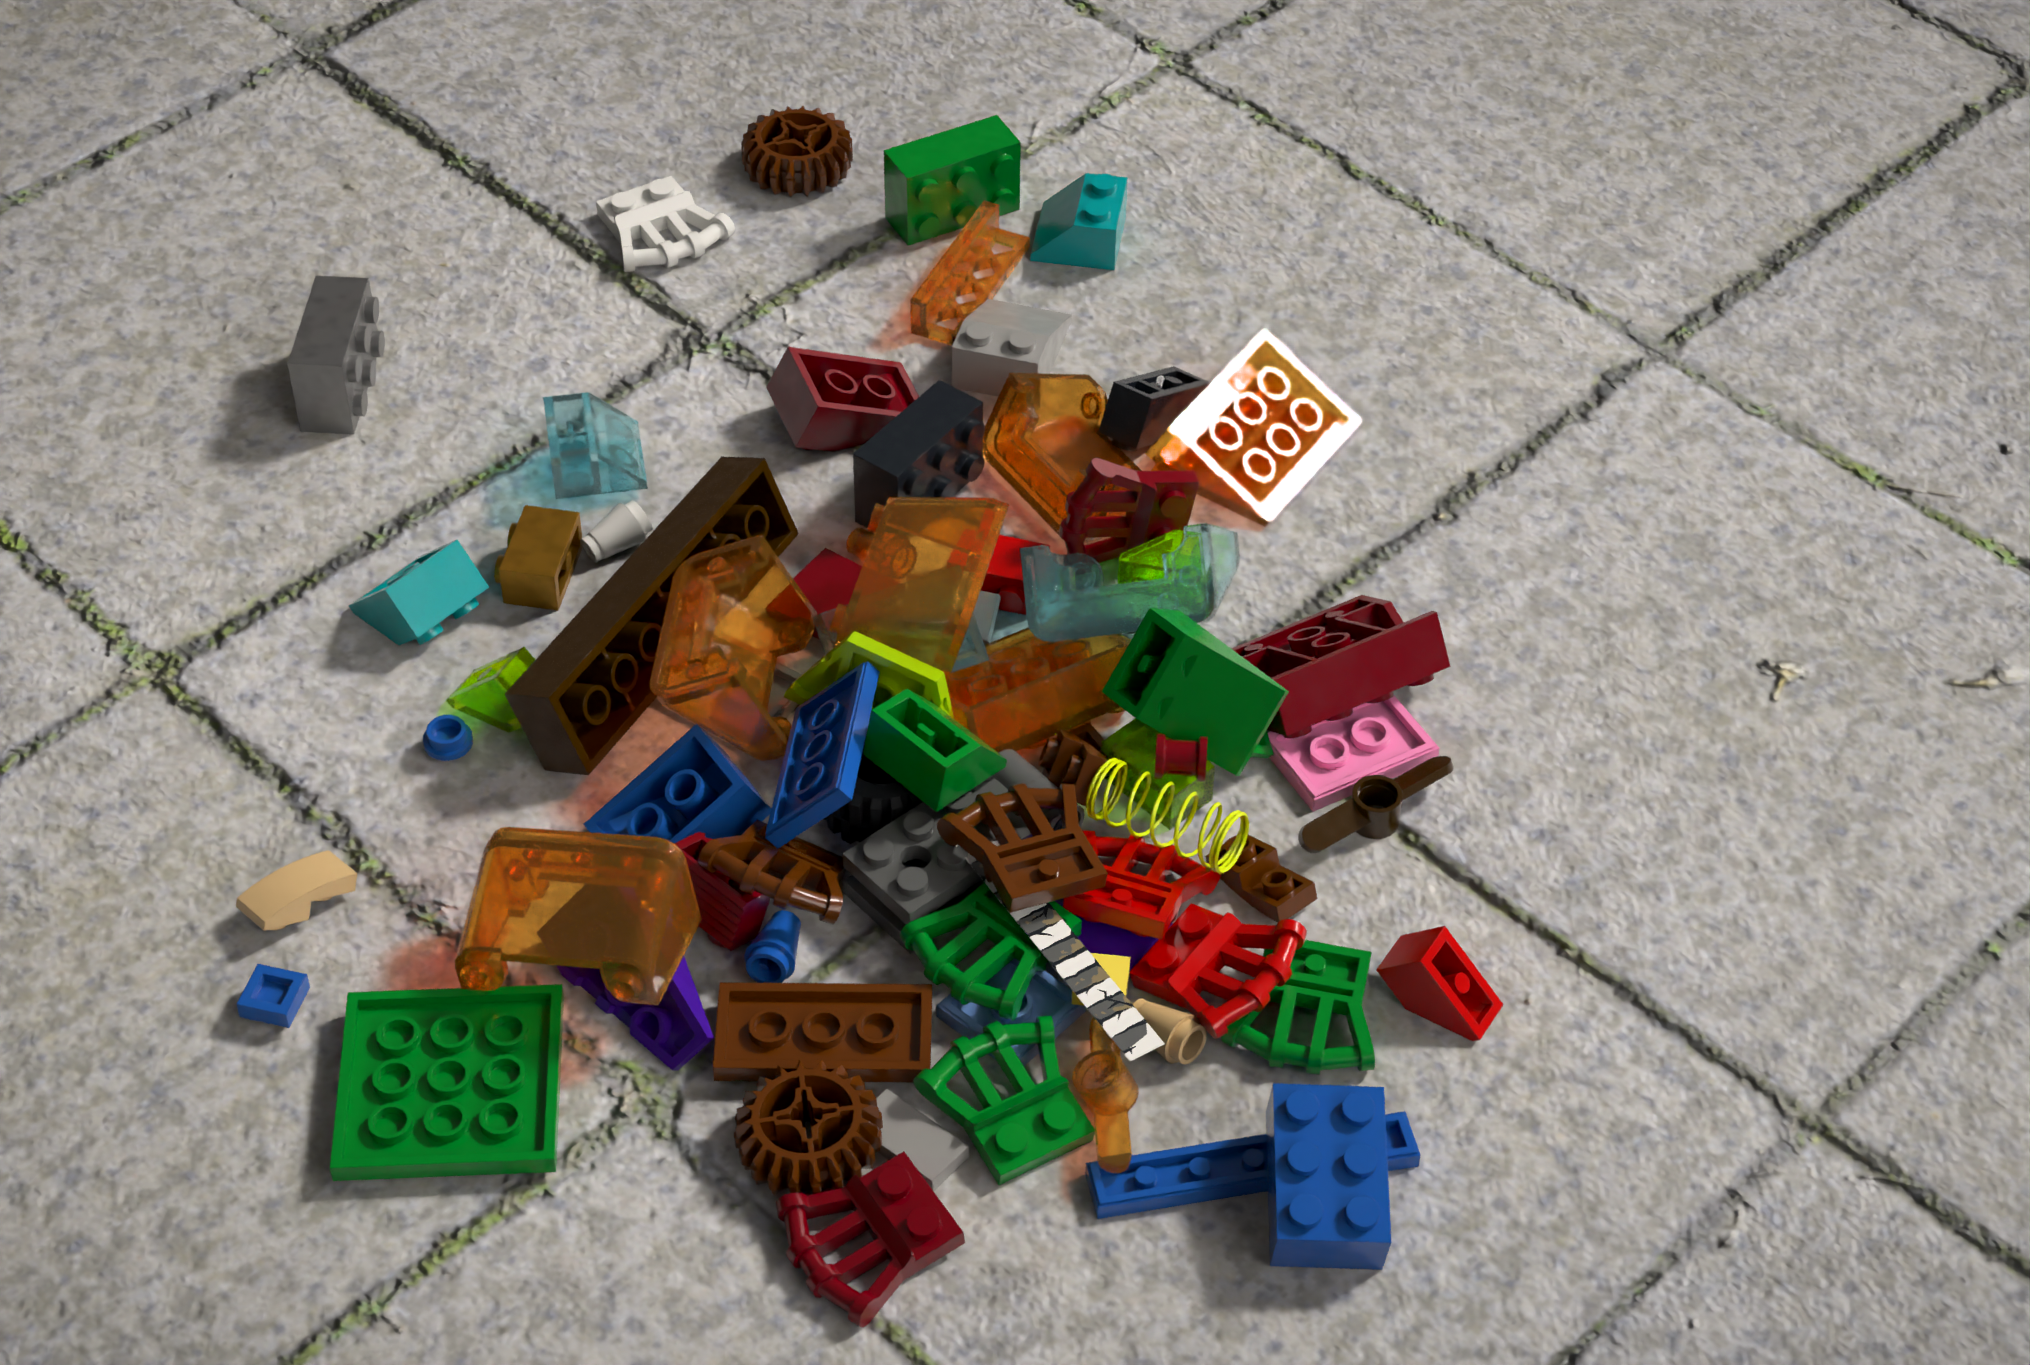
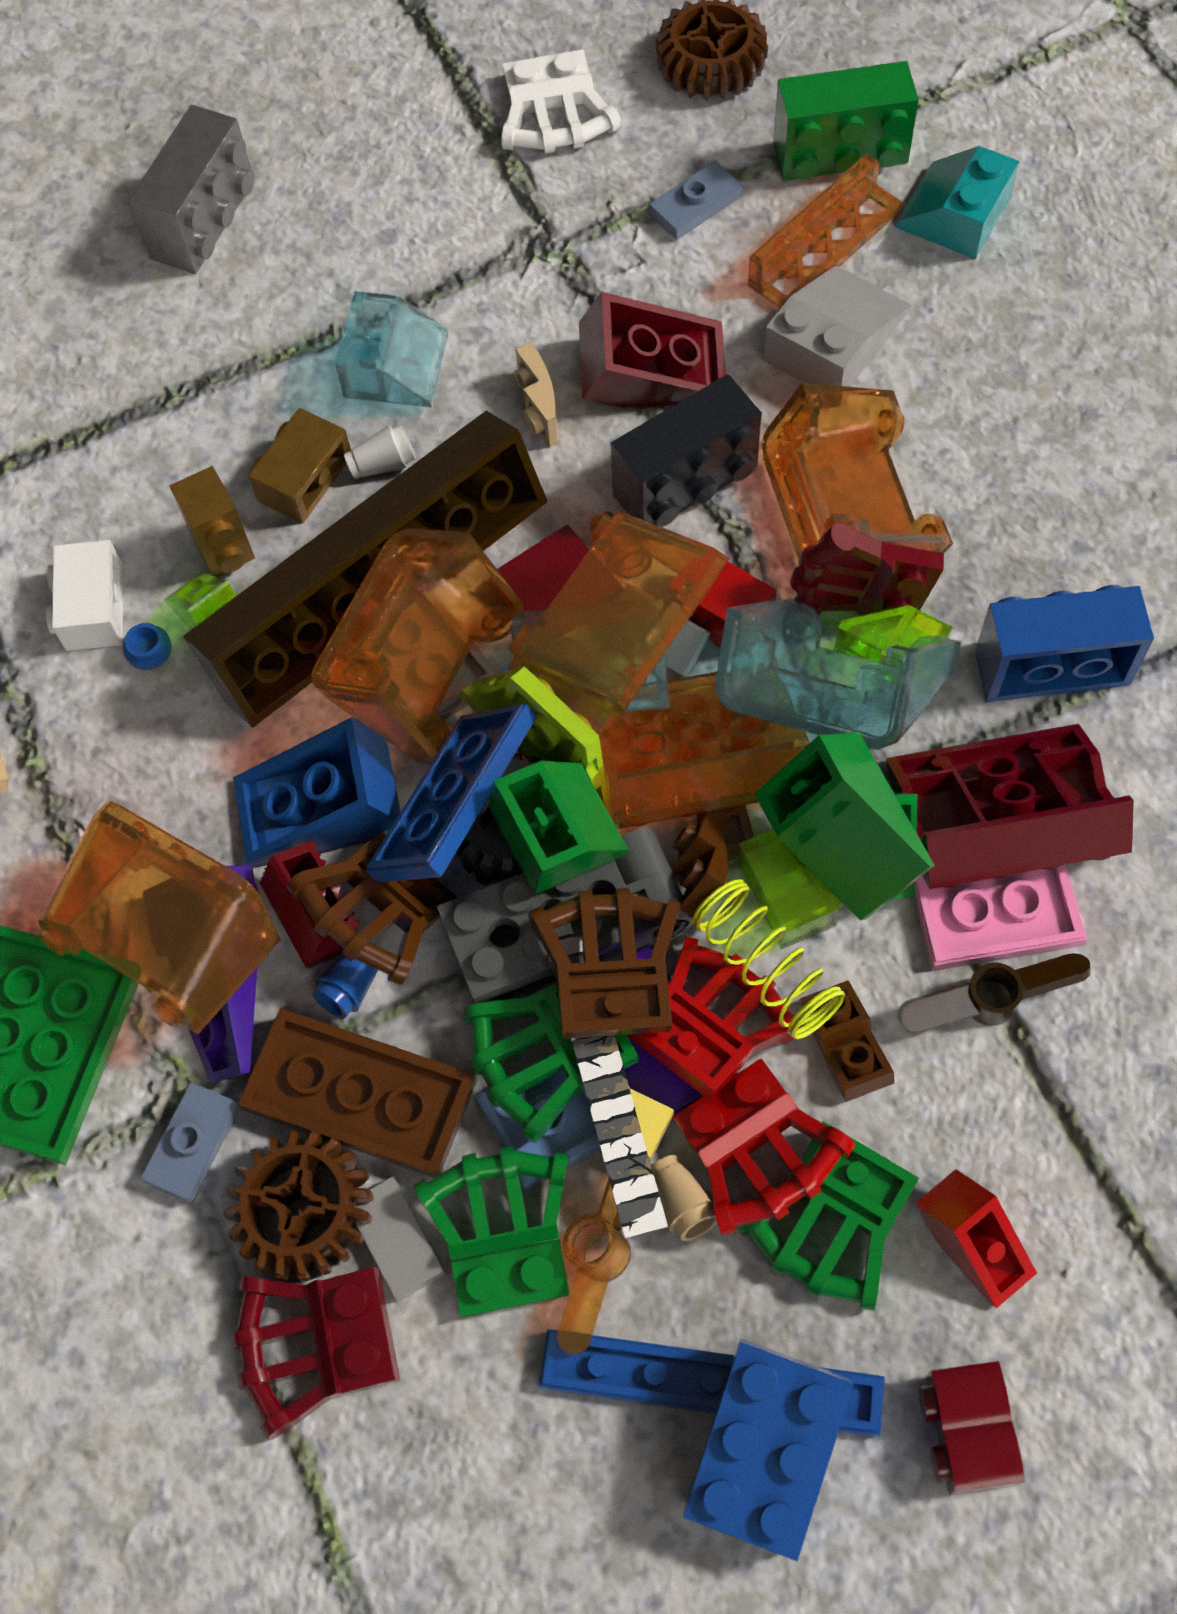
camera: 25 degrees right, 20 degrees up
teal slope [349,539,489,646] -> none
black slope [1098,366,1211,451] -> none
clear orange slope [1145,328,1361,527] -> none
dark red bush [1154,734,1208,782] -> none
none -> white brick [46,540,123,651]
none -> sand blue plate [140,1082,240,1204]
none -> pearl gold brick [169,465,255,578]
none -> tan slope [514,341,558,447]
none -> sand blue plate [649,160,743,240]
none -> dark red brick [919,1361,1025,1496]
none -> blue brick [975,585,1154,702]

